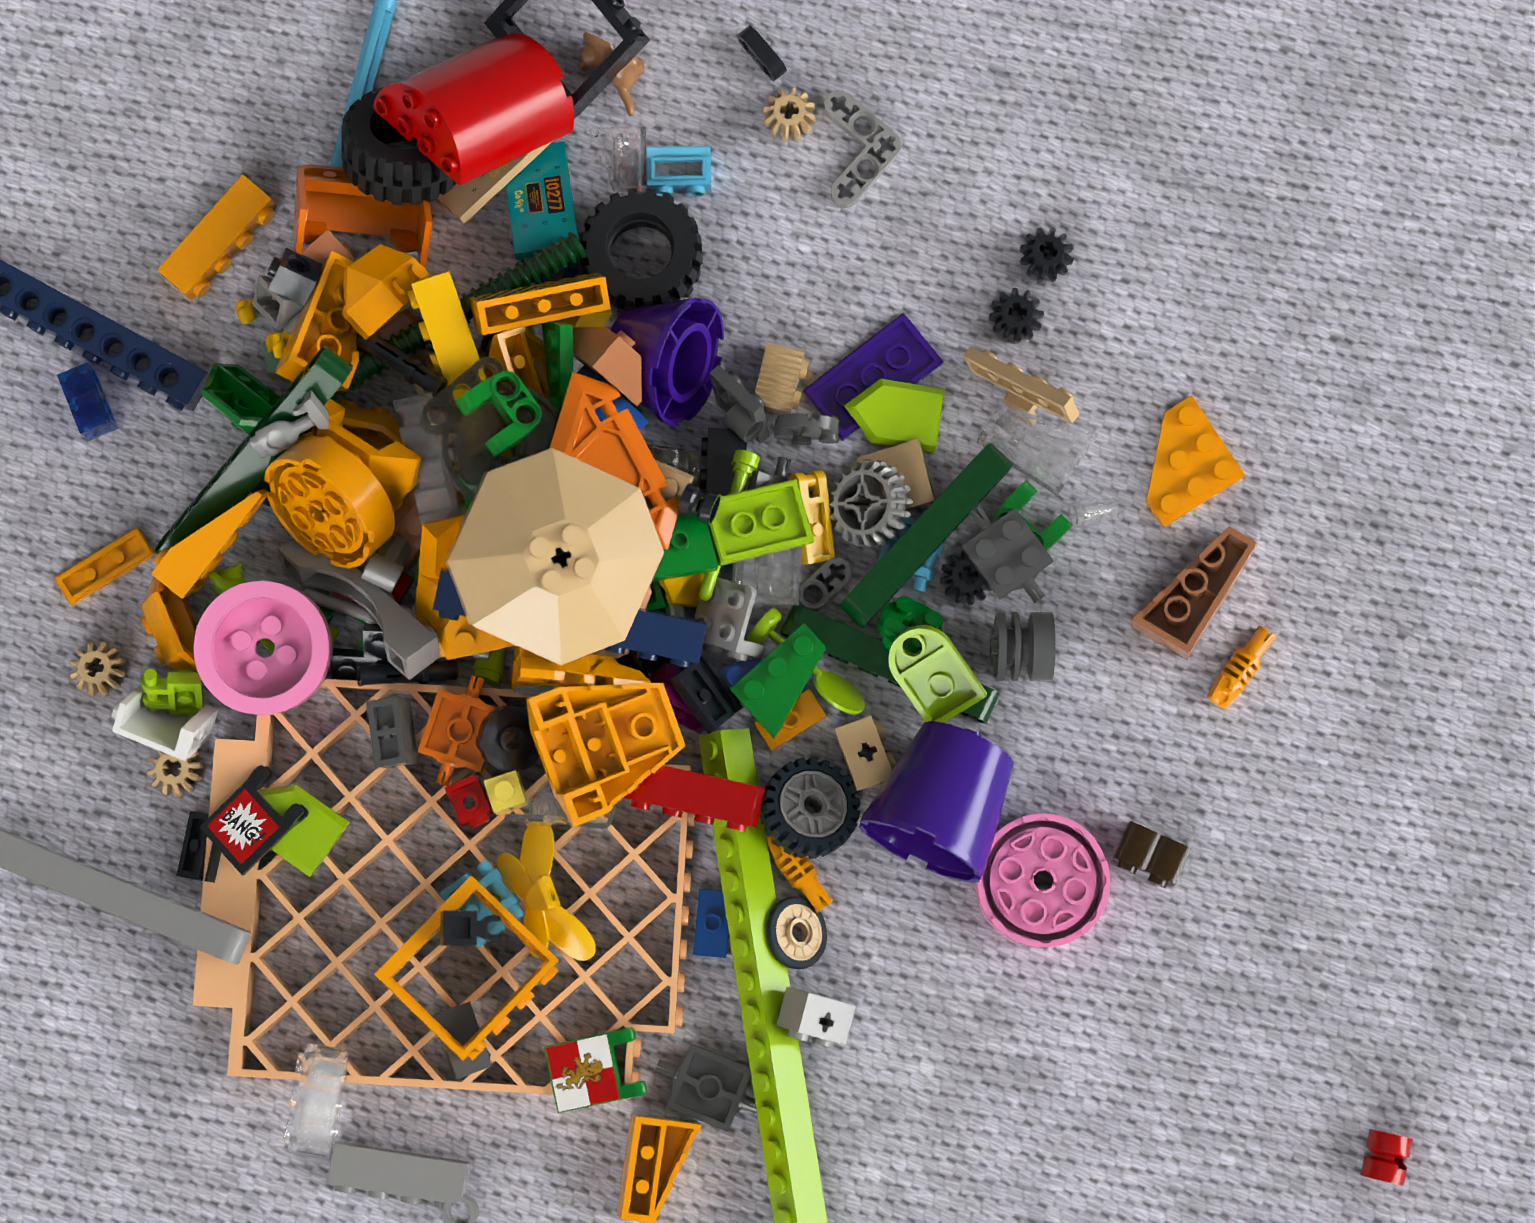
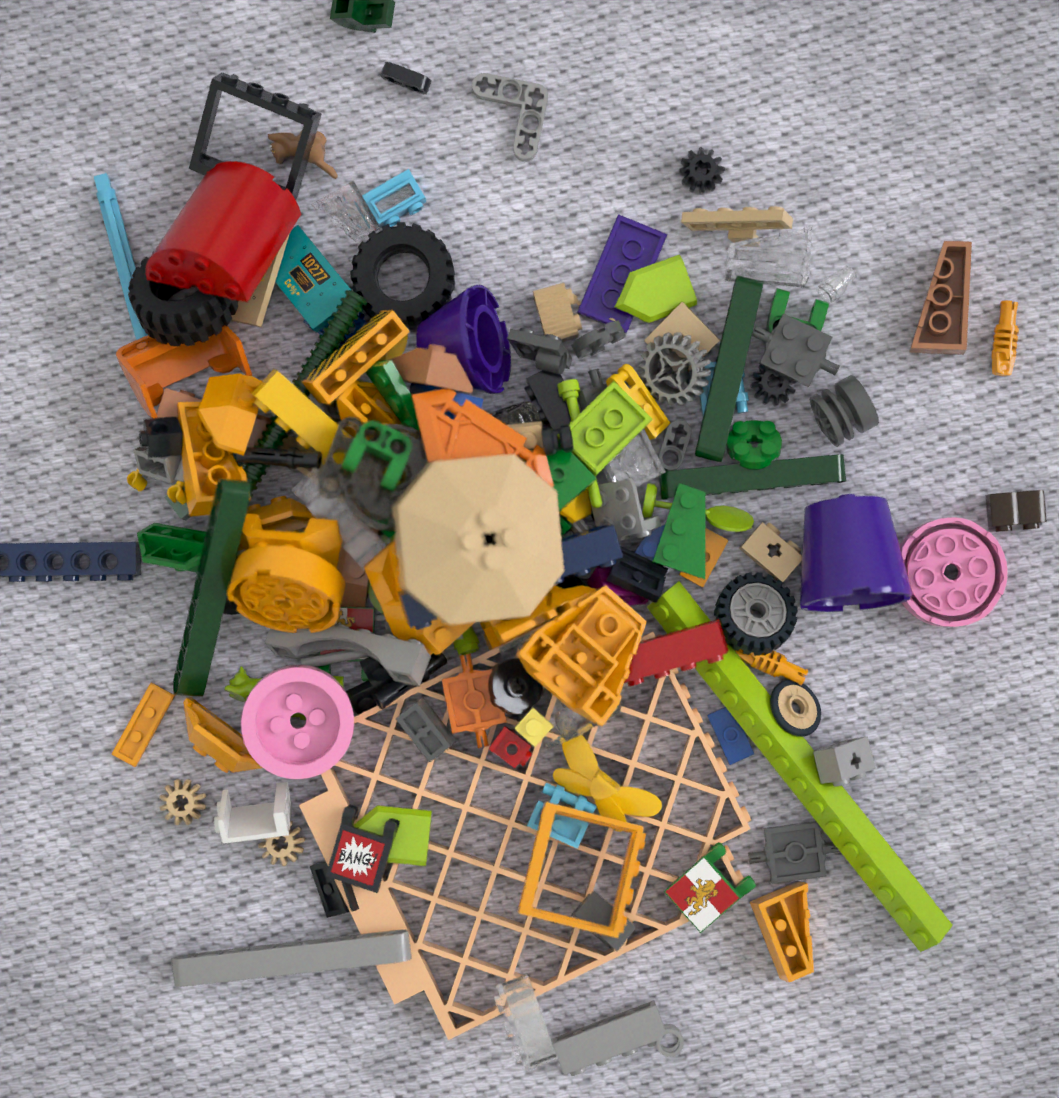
camera: 25 degrees left, 5 degrees up
clear blue brick [57,363,119,441] -> none
lime plate [141,669,204,716] -> none
light orange wedge [151,488,270,599] -> none
light orange brick [157,174,277,301] -> none
light grey piece [250,390,329,458] -> none
light grey piece [361,535,411,593] -> none
black plate [440,911,501,946] -> none
tan gear [762,87,816,143] -> none
lime tile [888,625,987,723] -> none
black gear [1019,227,1074,282] -> none
light orange plate [1145,395,1246,528] -> none

